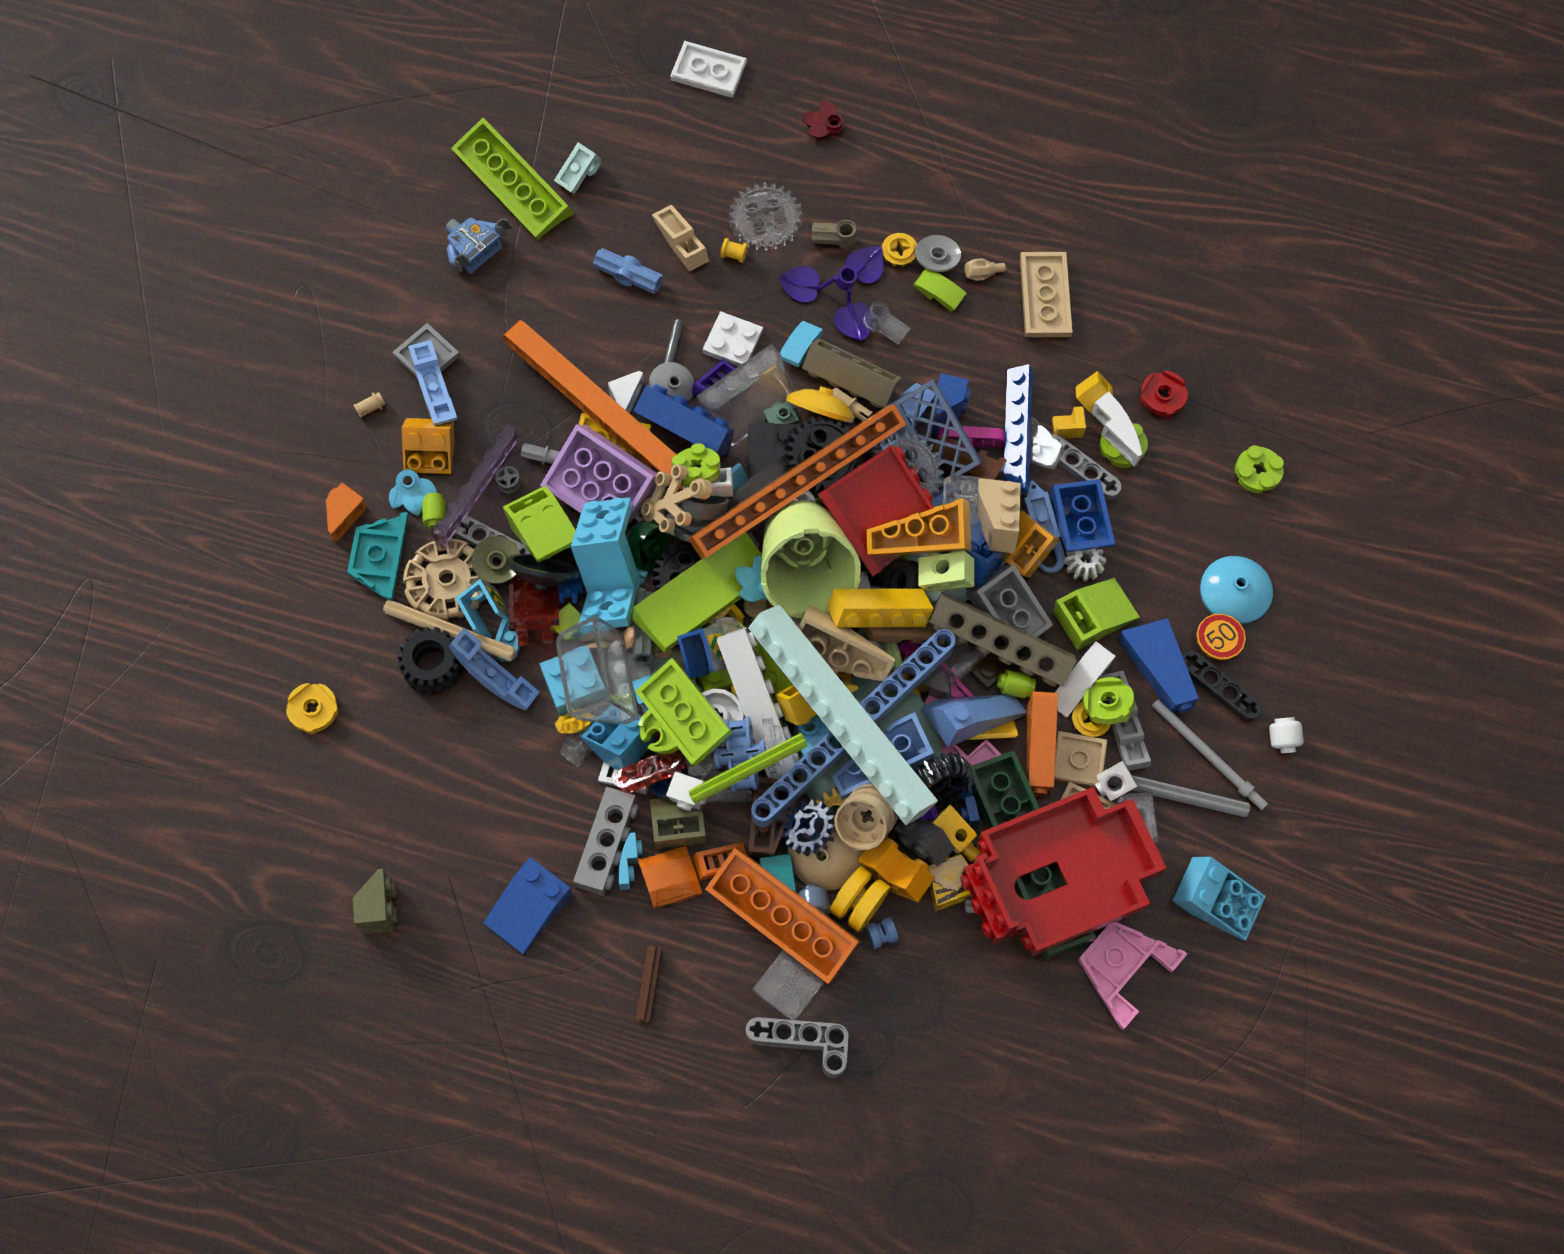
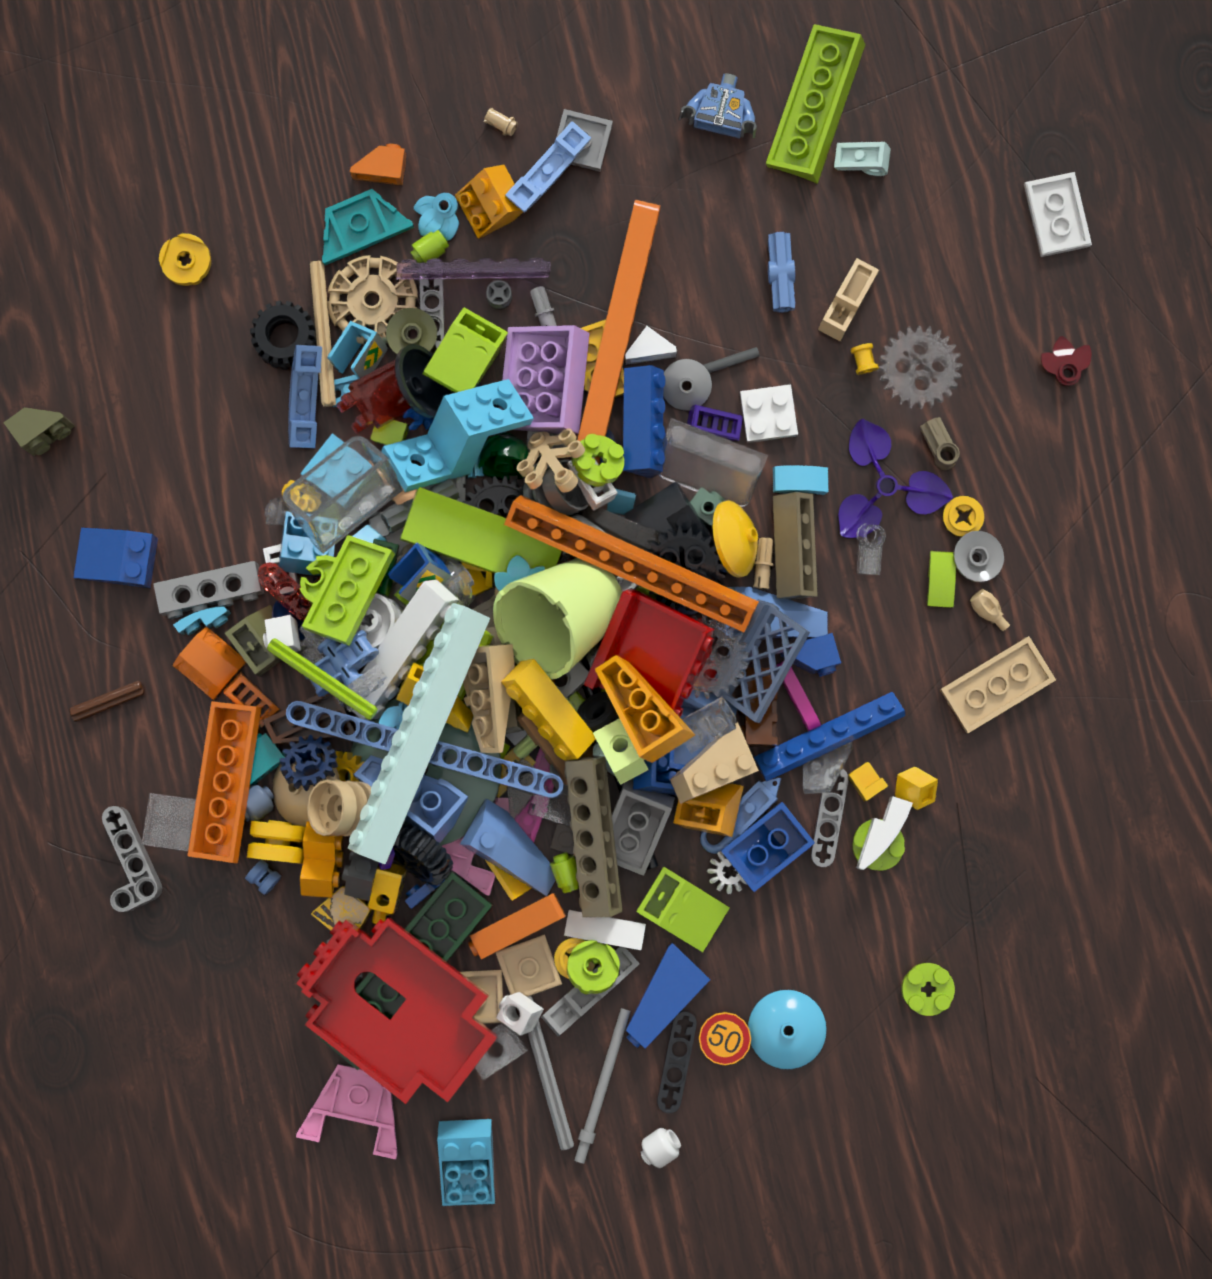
camera: 65 degrees right, 15 degrees up
red plate [1140,371,1188,418] -> none

